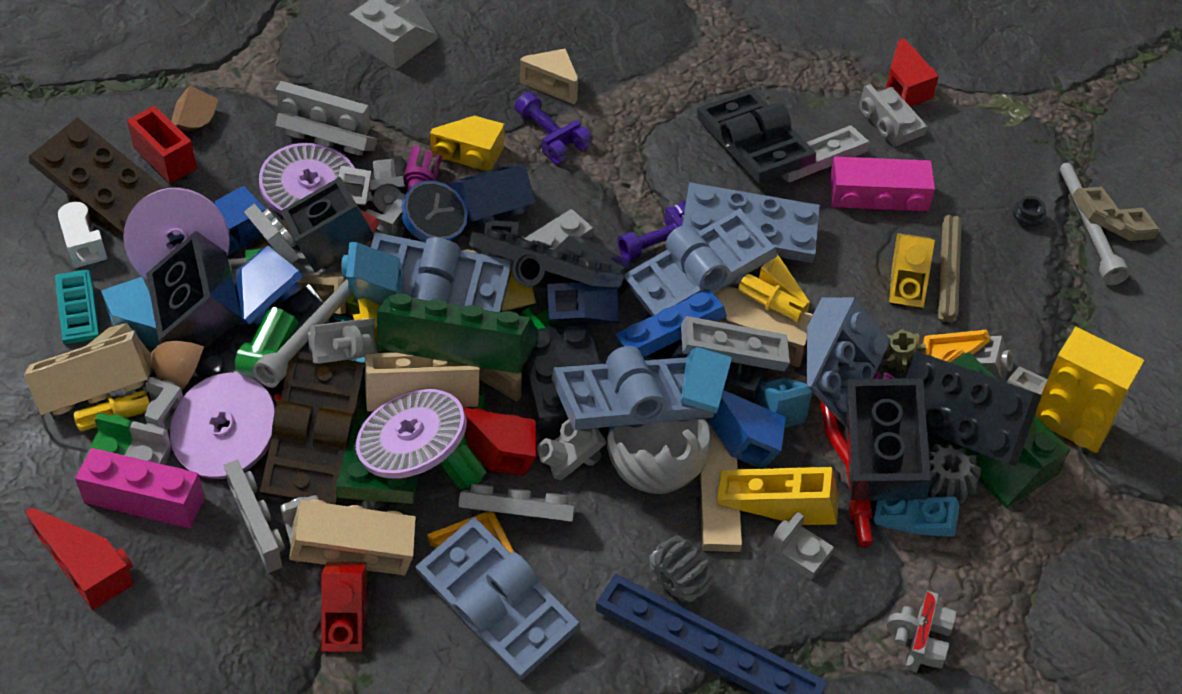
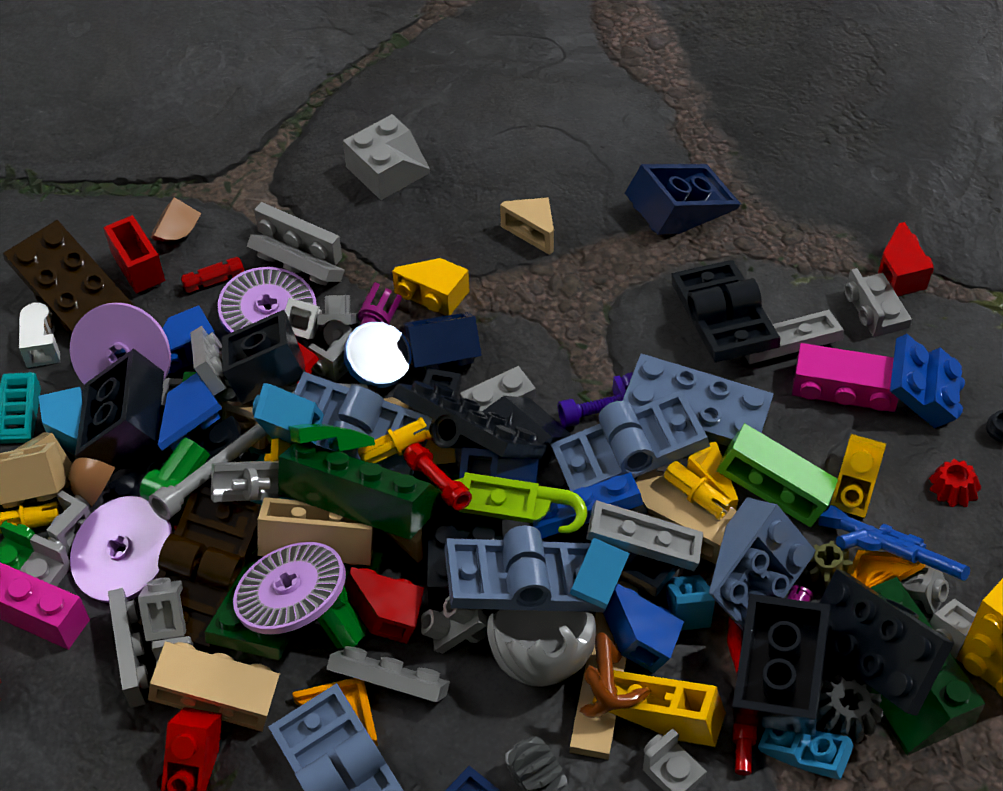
camera: 15 degrees right, 0 degrees up
dark purple bar [514,92,592,164] -> none
dark tan axle [938,215,962,323] -> none
none -> light grey bracket [138,578,186,641]
none -> red axle [181,257,244,293]
none -> green slope [289,424,375,452]
none -> yellow axle [357,417,431,463]
none -> red bar [403,443,472,510]
none -> lime plate [439,472,587,534]
none -> dark orange piece [580,632,651,718]
none -> dark blue slope [625,164,741,235]
none -> bright green brick [716,423,838,528]
none -> blue piece [818,505,970,581]
none -> blue plate [890,334,965,428]
none -> red piece [929,459,982,507]

